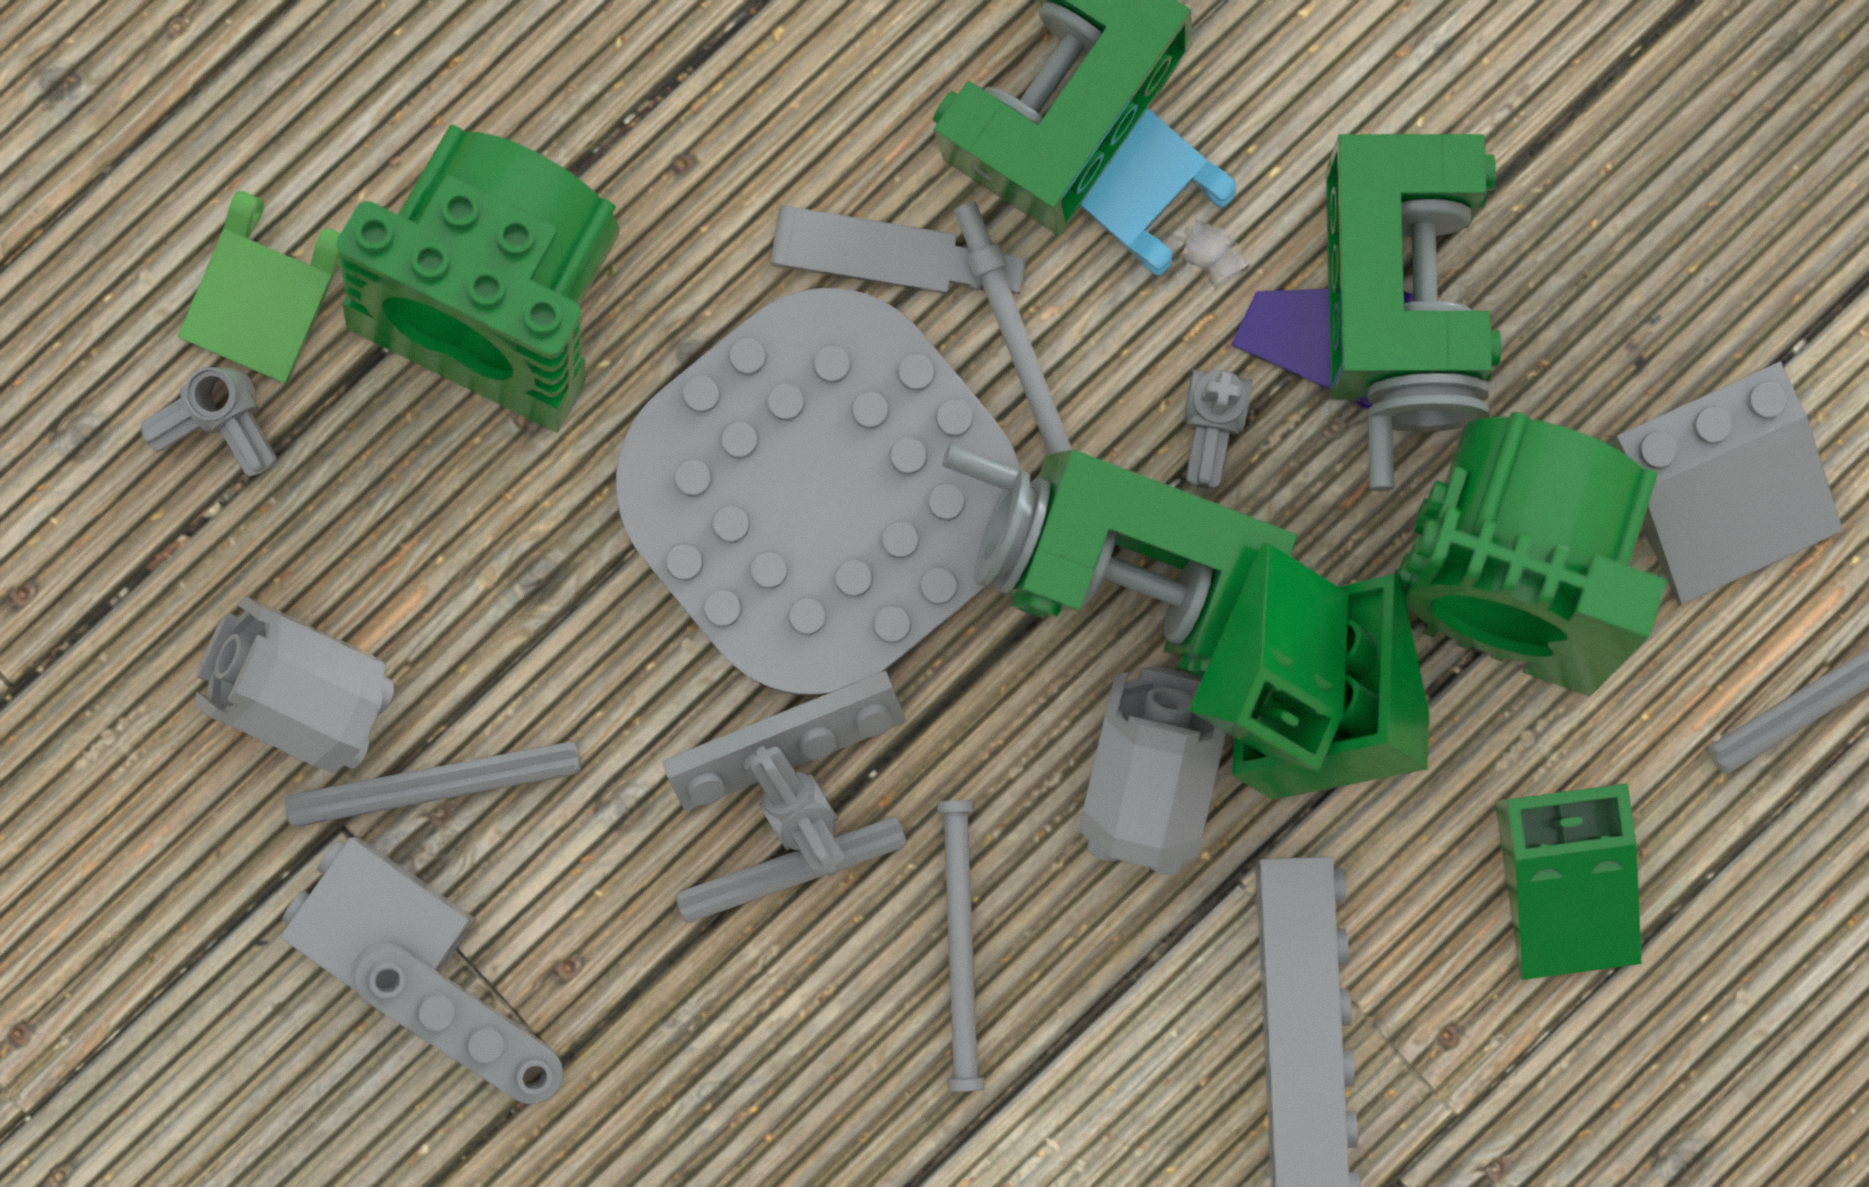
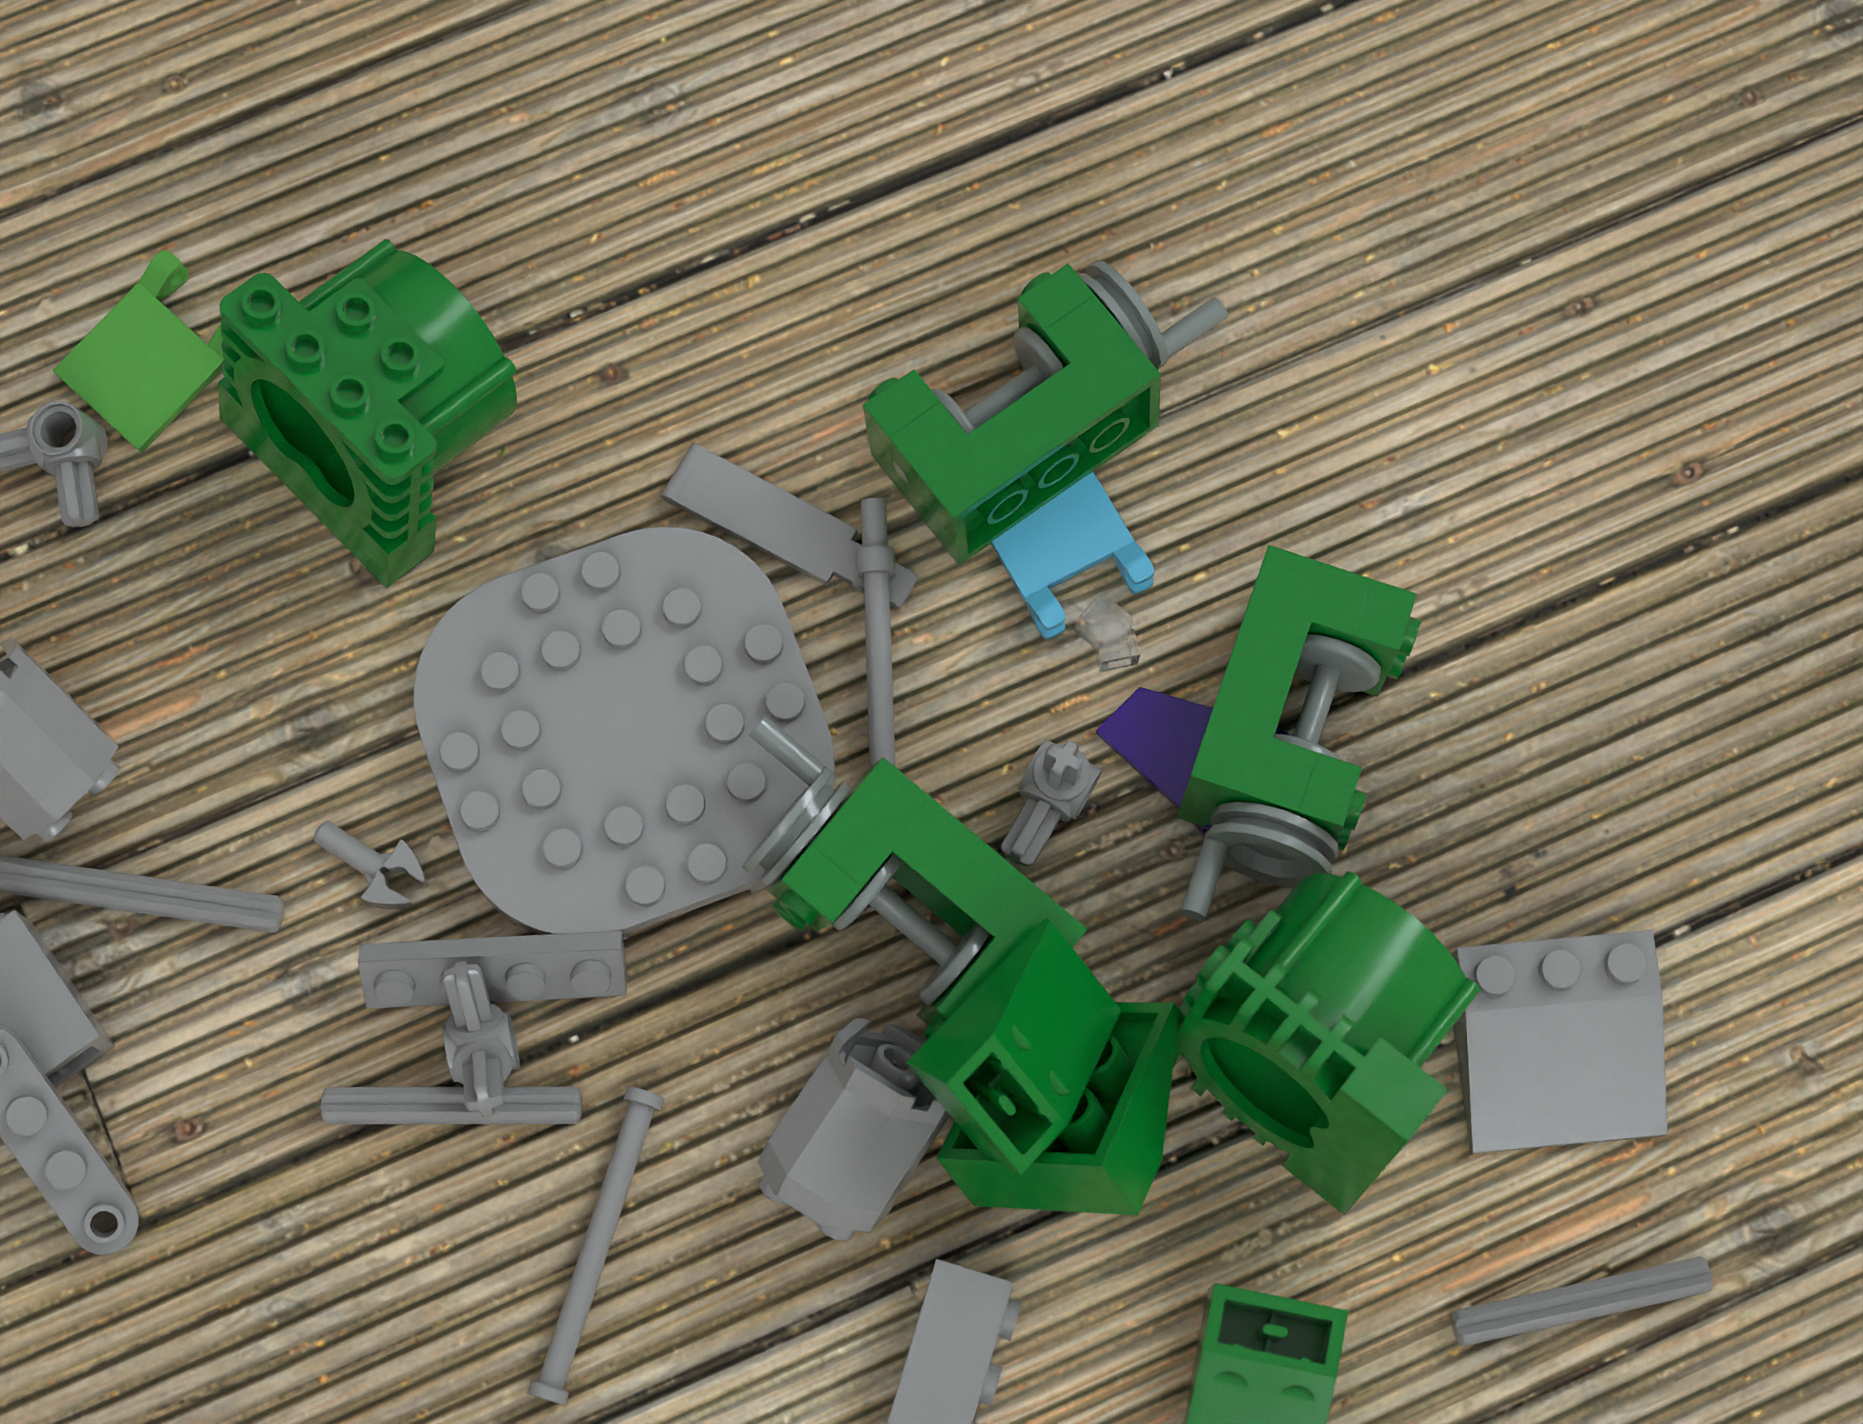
camera: 15 degrees right, 10 degrees down
none -> light grey bar [314,821,428,910]

